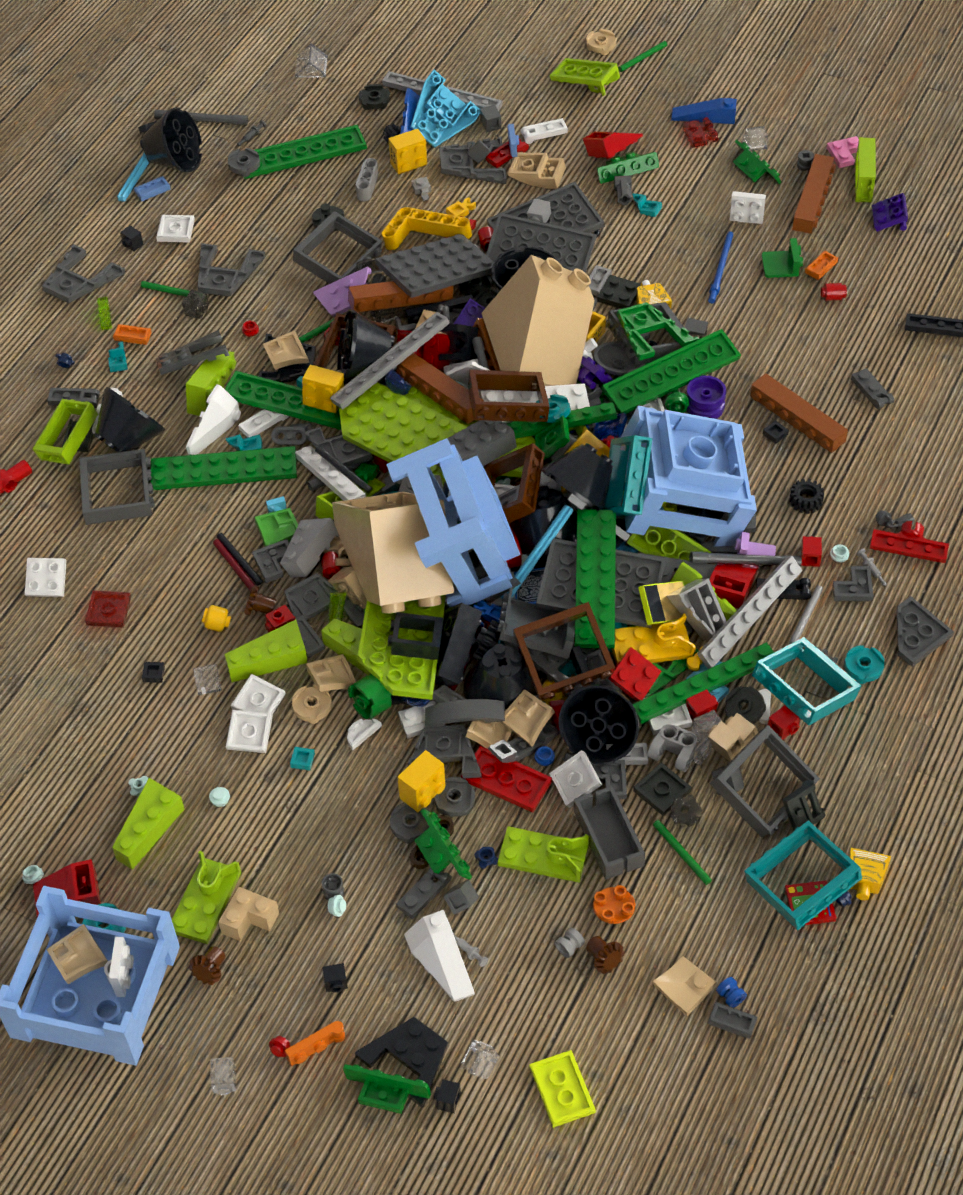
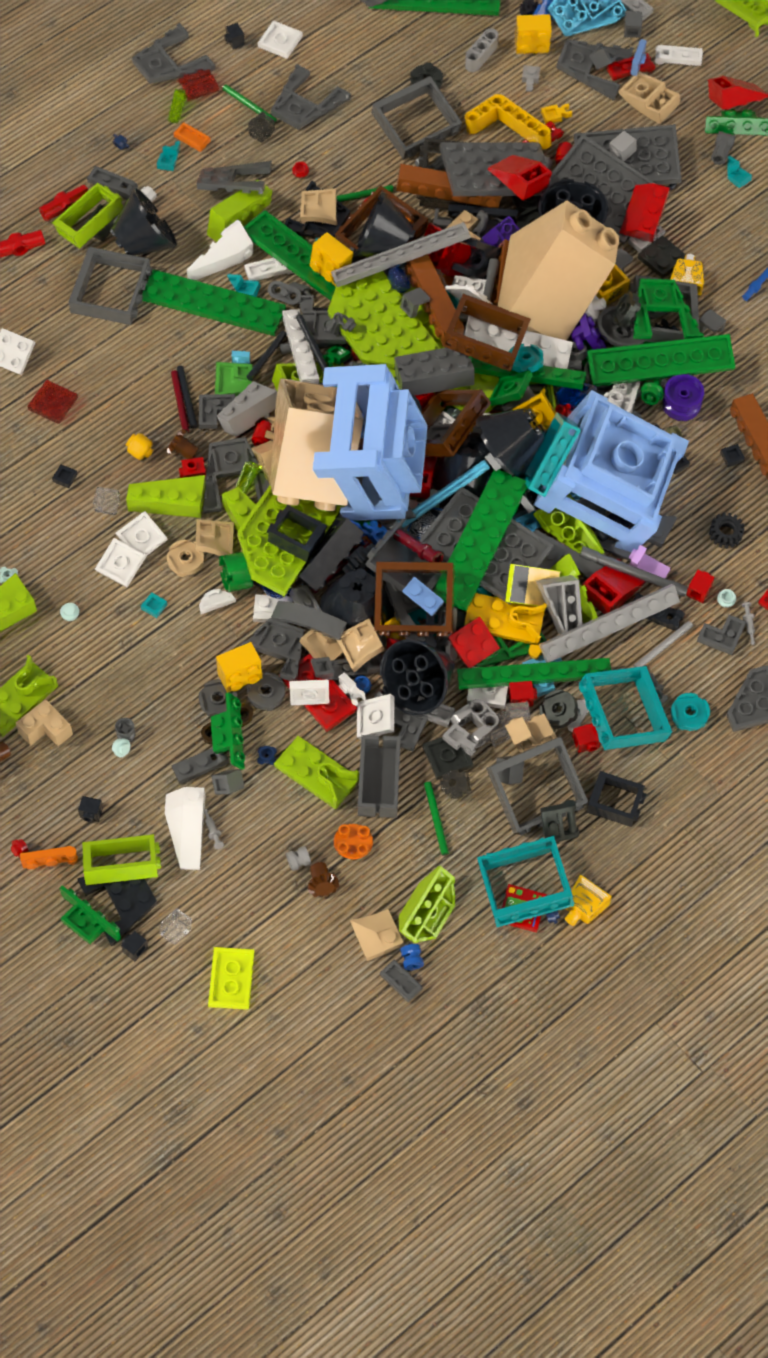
camera: 20 degrees right, 10 degrees up
lavender wing [313,267,372,317] -> none
none -> red piece [39,185,89,221]
none -> lime window [82,834,161,885]
none -> clear red plate [178,69,219,101]
none -> black bar [246,330,287,381]
none -> white plate [289,680,329,705]
none -> dark grey piece [326,312,357,334]
none -> white plate [338,673,366,706]
none -> dark red pin [393,529,444,562]
none -> lime wedge [399,866,455,943]
none -> dark grey panel [400,287,430,318]
none -> medium blue plate [402,577,444,616]
none -> light grey plate [442,723,476,756]
none -> red slope [488,155,552,200]
none -> black window [586,771,647,827]
none -> pearl dark grey plate [612,291,641,328]
none -> red slope [620,183,669,243]

